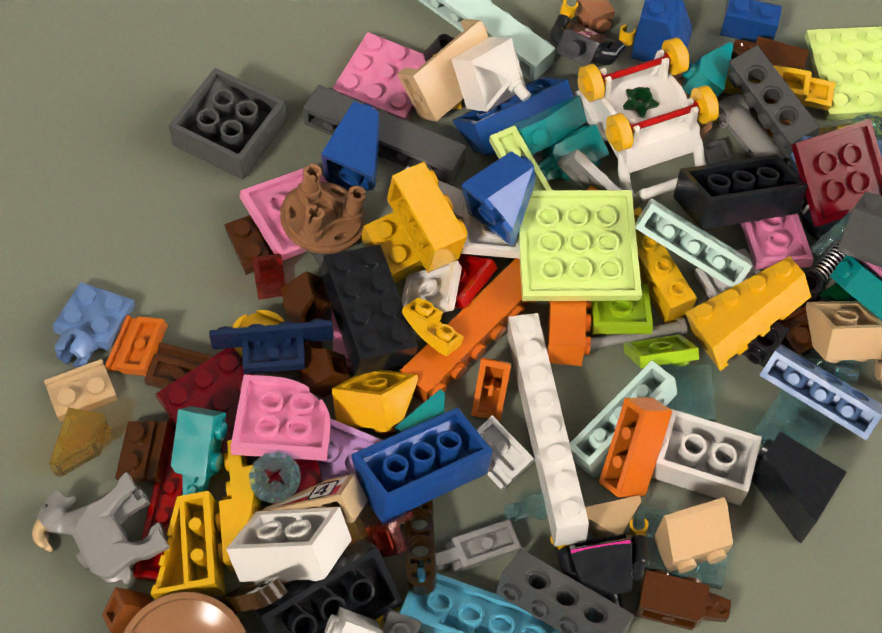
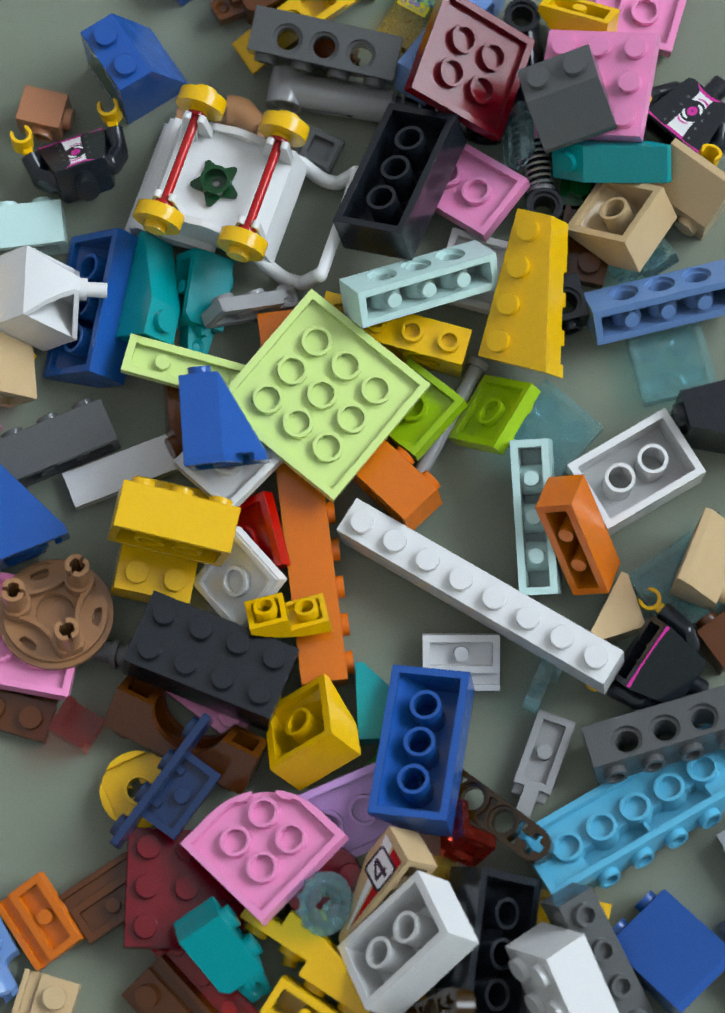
camera: 45 degrees left, 15 degrees up
orange slope [471,357,511,422] -> none
teal slope [681,42,733,97] -> none

